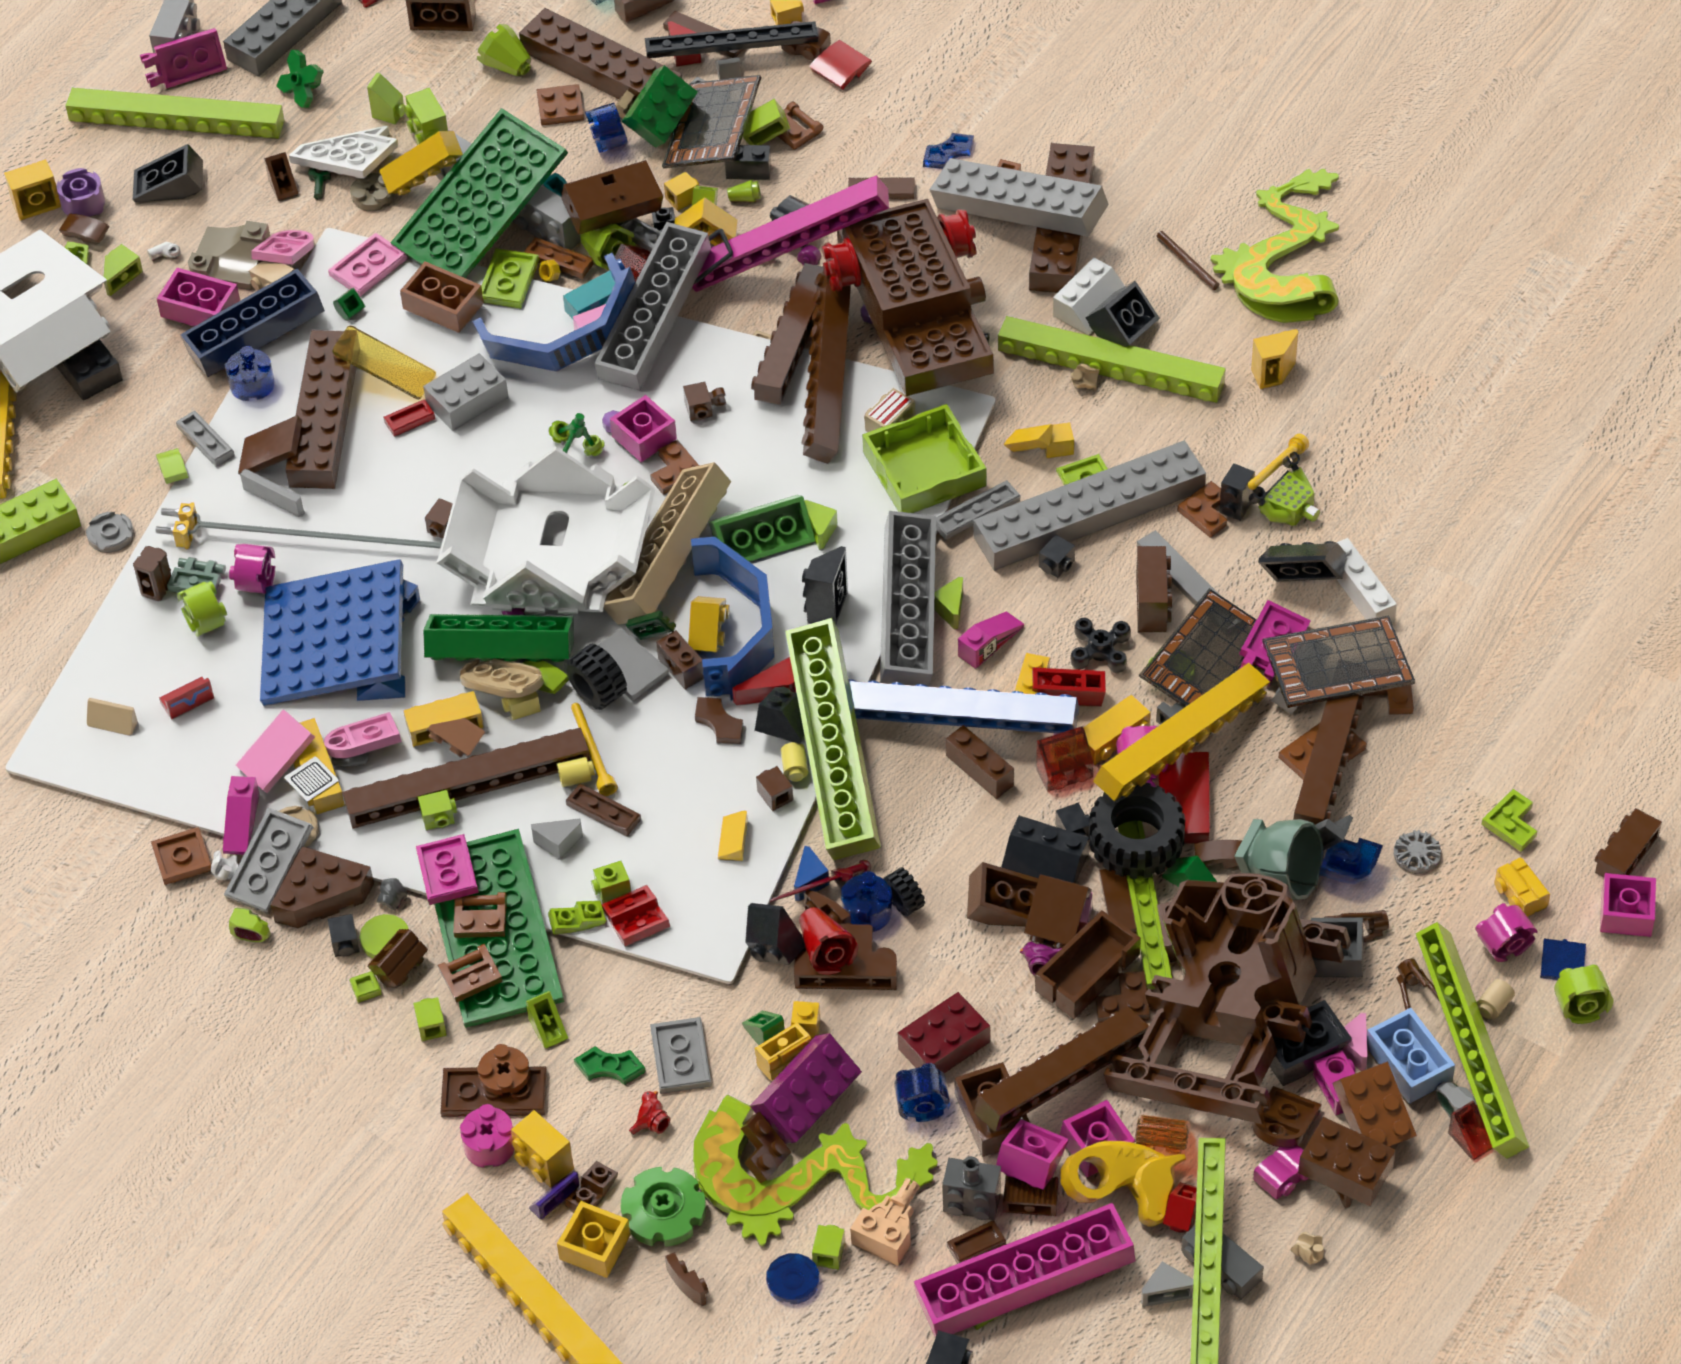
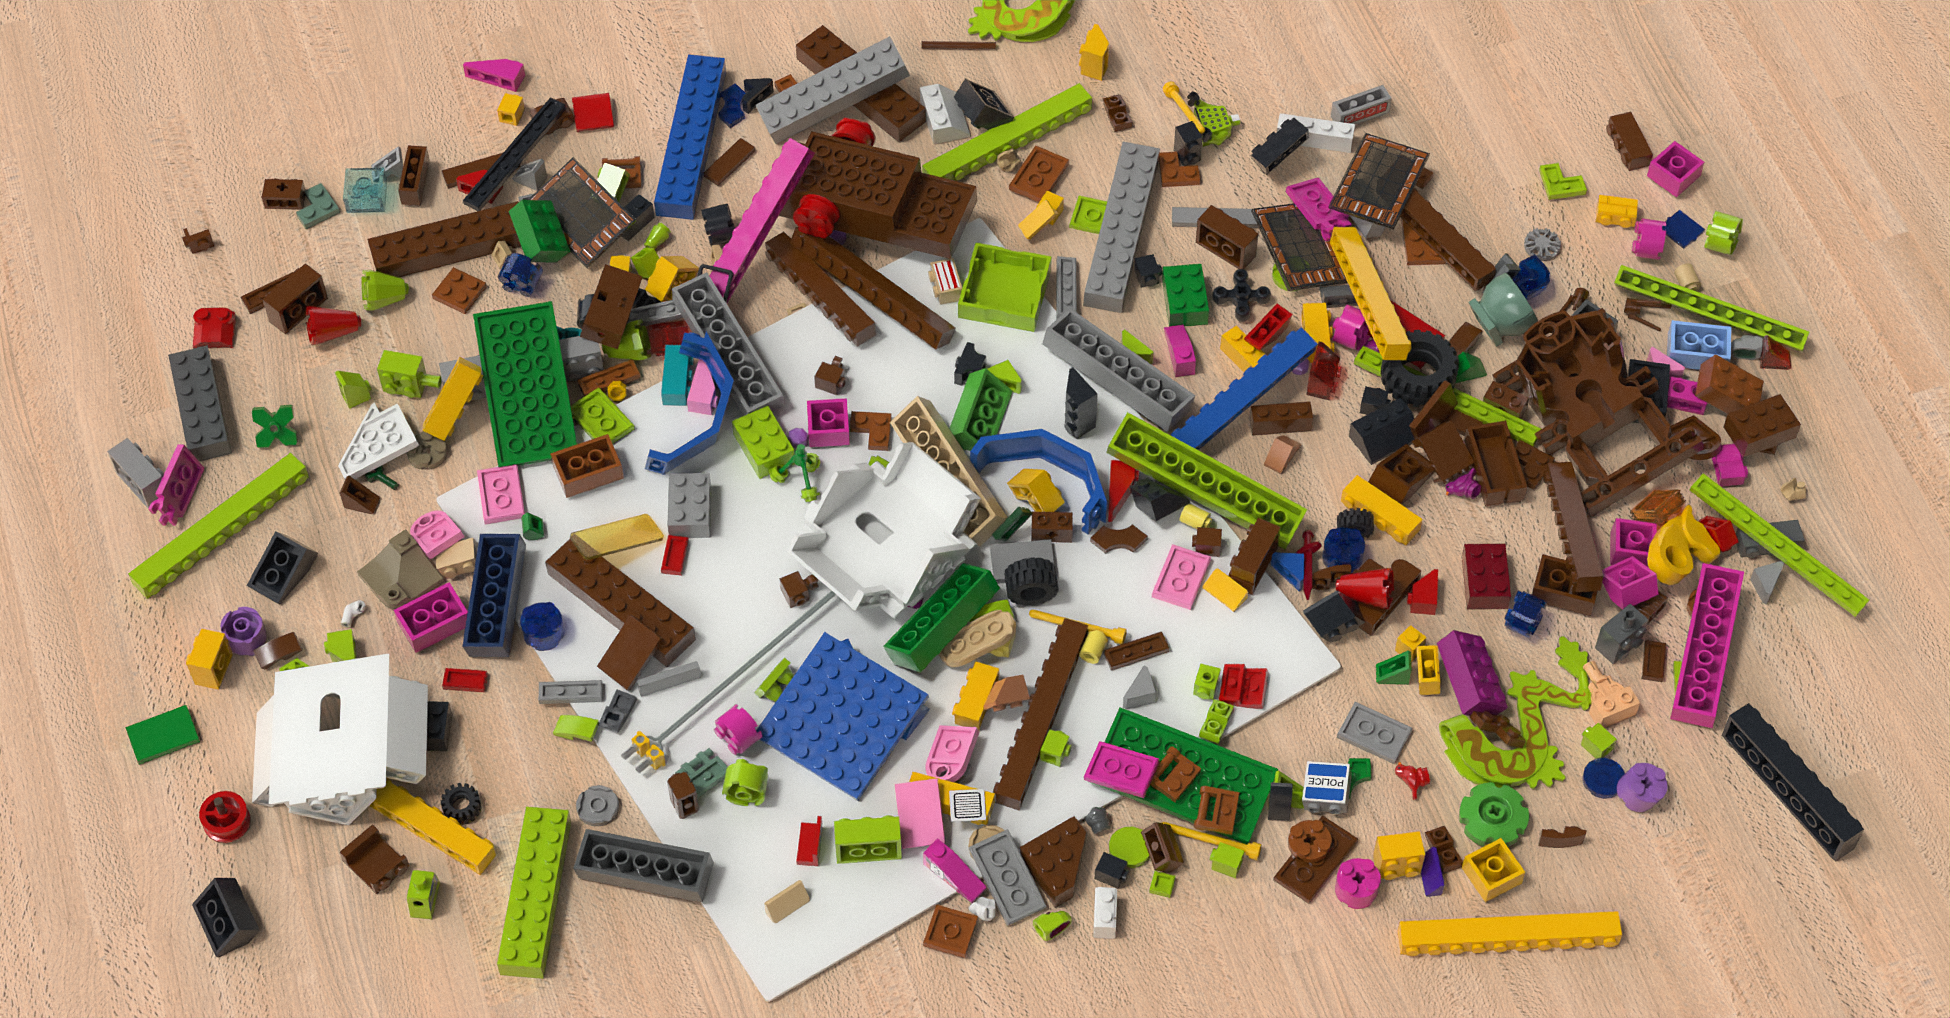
camera: 55 degrees left, 5 degrees up
none -> red cone [306,306,361,346]
none -> black tyre [441,783,481,825]
none -> red tile [442,668,488,693]
none -> dark grey brick [573,829,714,902]
none -> black slope [598,689,637,733]
none -> blue brick [654,54,726,220]
none -> lime brick [732,406,795,479]
none -> black slope [742,78,774,114]
none -> lime tile [754,657,794,702]
none -> lime brick [834,815,902,864]
none -> black brick [954,342,986,386]
none -> dark orange plate [1009,145,1069,202]
none -> white brick [1093,887,1117,939]
none -> reddish brown slope [1102,94,1133,132]
none -> bright pink tile [1152,544,1211,610]
none -> green brick [1162,264,1209,327]
none -> yellow piece [1162,822,1262,861]
none -> reddish brown piece [1228,518,1281,595]
none -> nougat slope [1264,435,1301,474]
none -> black slope [1268,782,1293,821]
none -> piece [1302,761,1352,814]
none -> light grey brick [1331,85,1392,125]
none -> yellow brick [1341,475,1423,545]
none -> red slope [1407,569,1438,615]
none -> reddish brown tile [1409,381,1458,449]
none -> medium lavender brick [1617,763,1667,812]

